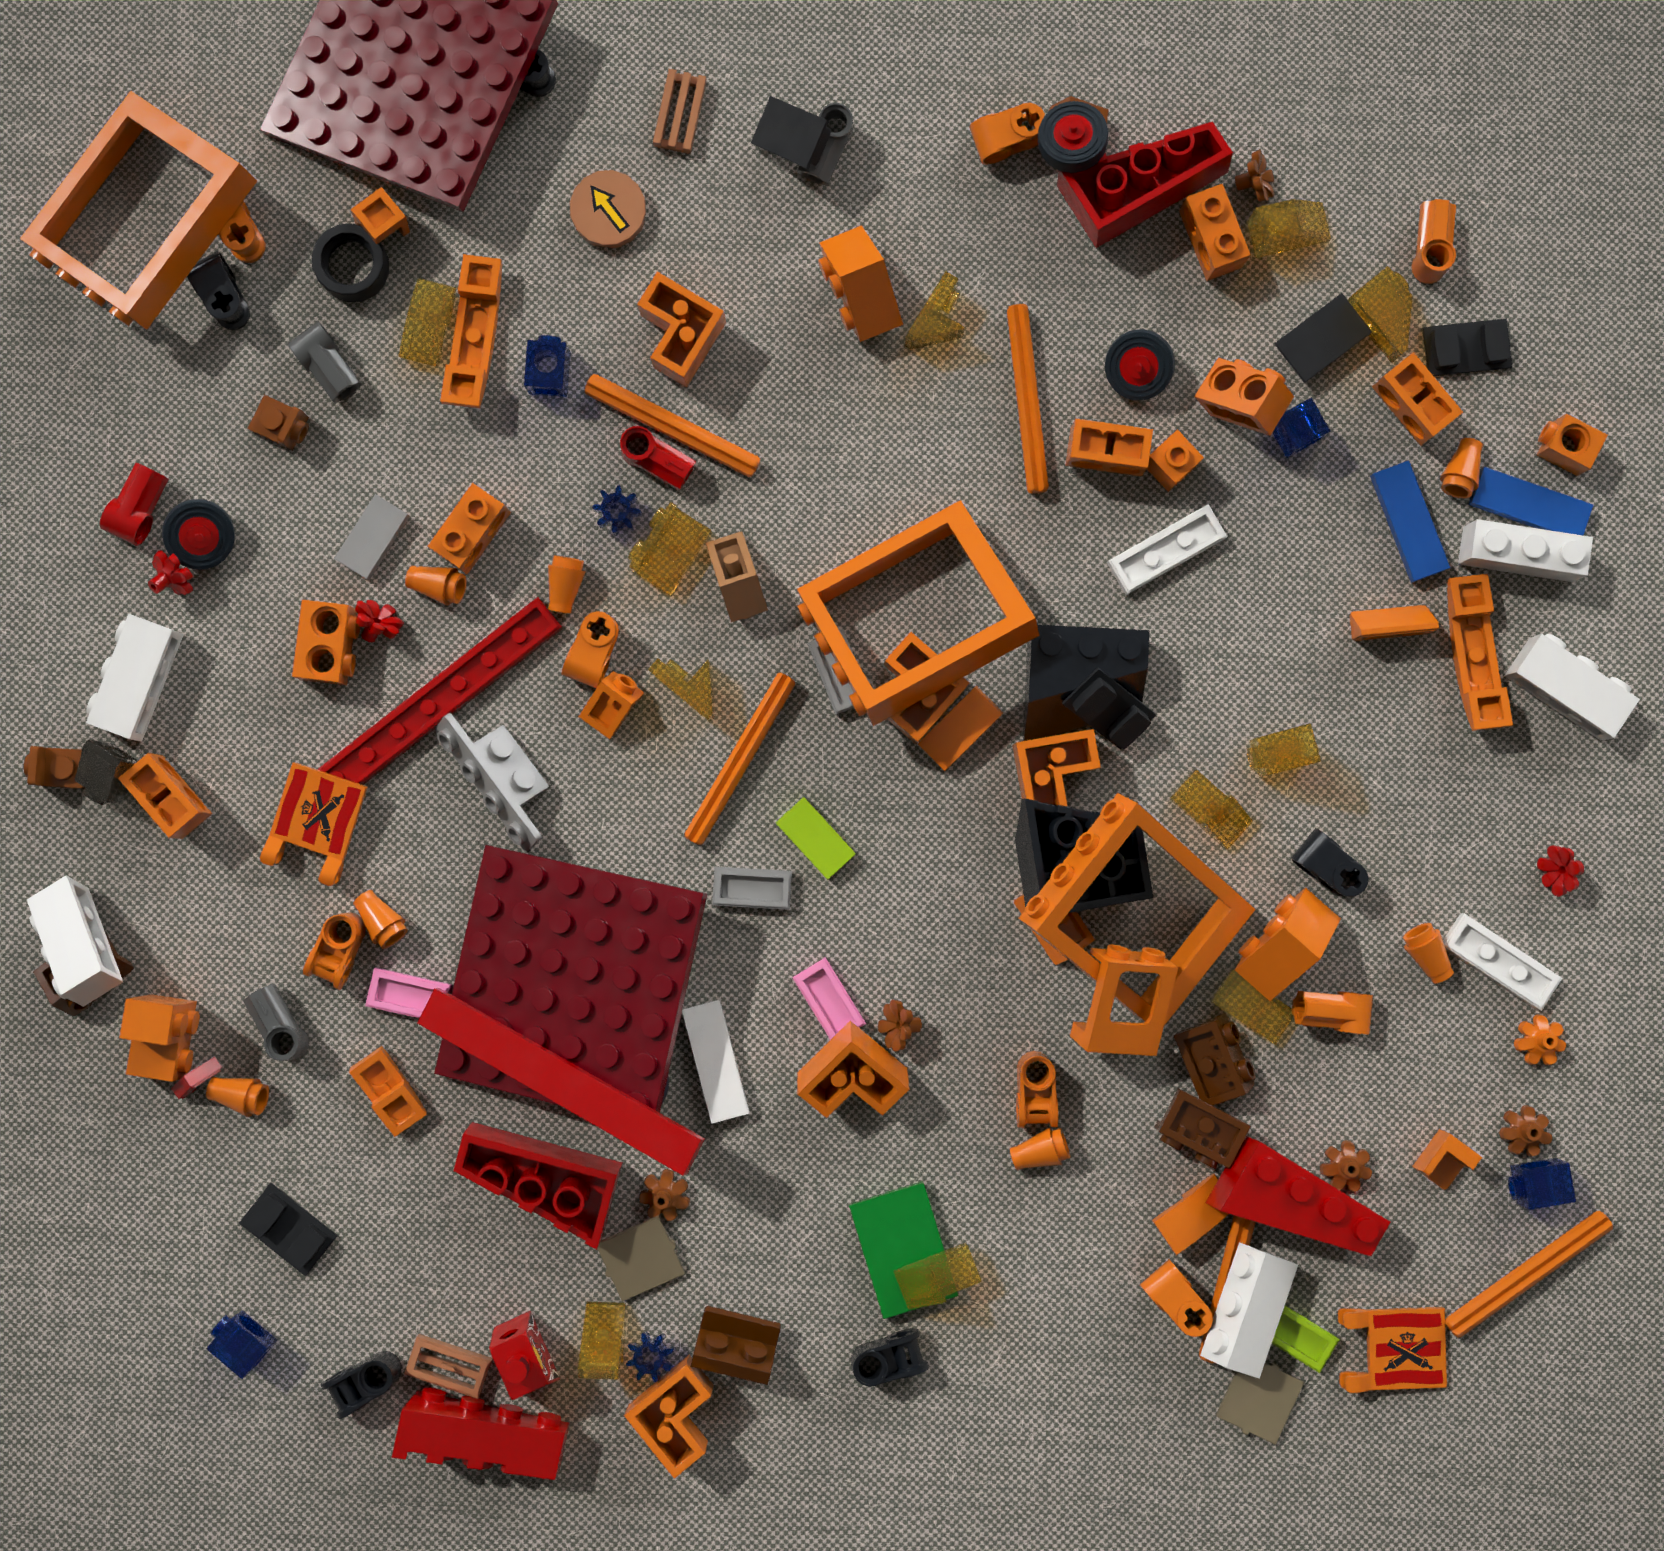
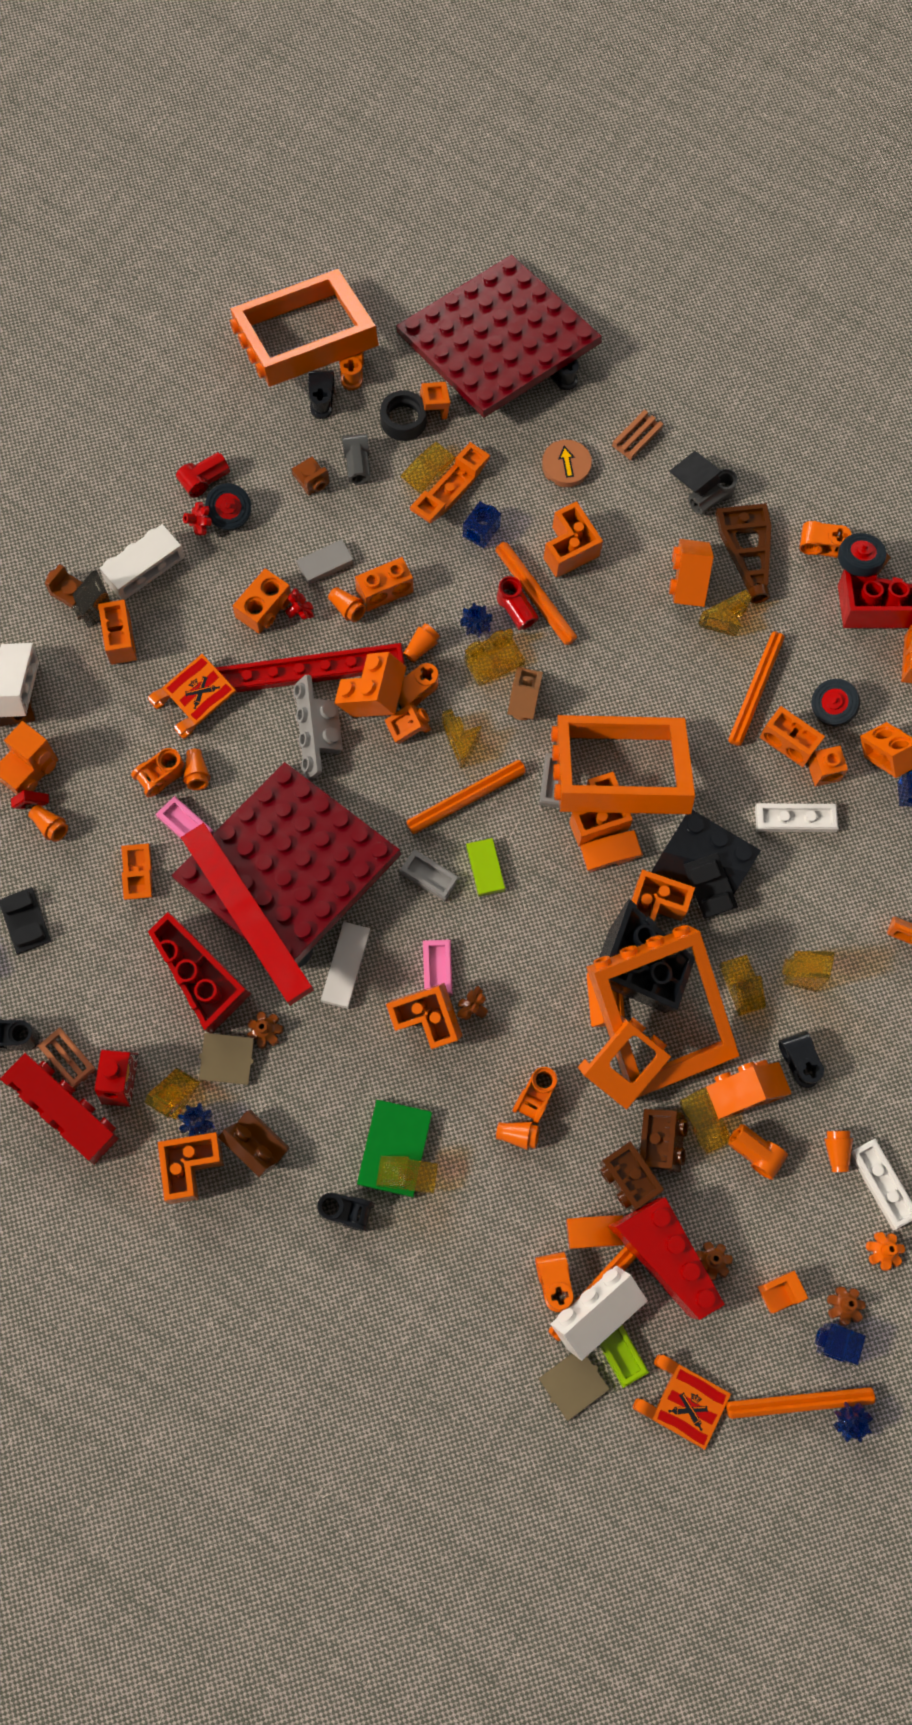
camera: 25 degrees right, 15 degrees down
dark grey piece [243,984,309,1061] -> none
none -> orange brick [334,652,407,717]
none -> reddish brown plate [715,503,772,604]
none -> clear blue gear [833,1402,873,1443]

